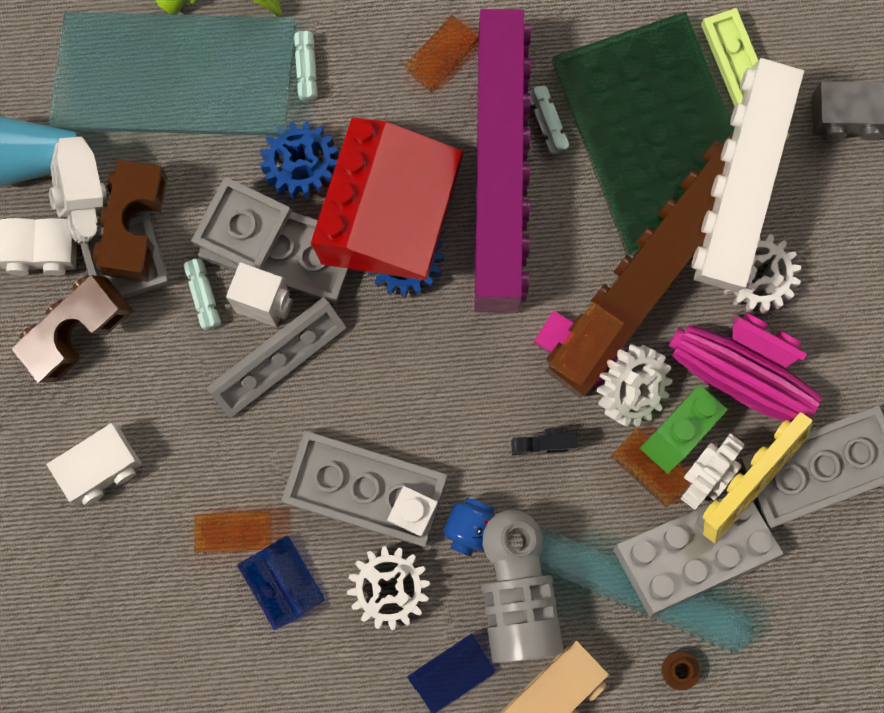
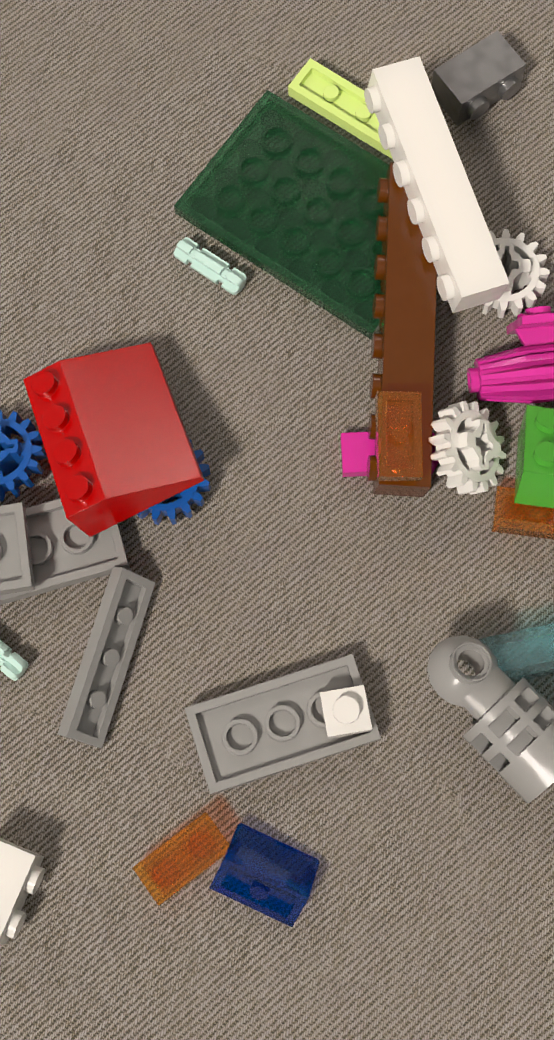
camera: 30 degrees left, 5 degrees down
white brick [226,262,292,327] -> none
white gear [347,546,430,630] -> none
clear orange plate [405,15,478,92] -> none
clear blue panel [407,633,495,713] -> none
blue head [443,498,495,557] -> none
magenta brick [474,9,531,313] -> none
black plate [511,427,578,456] -> none

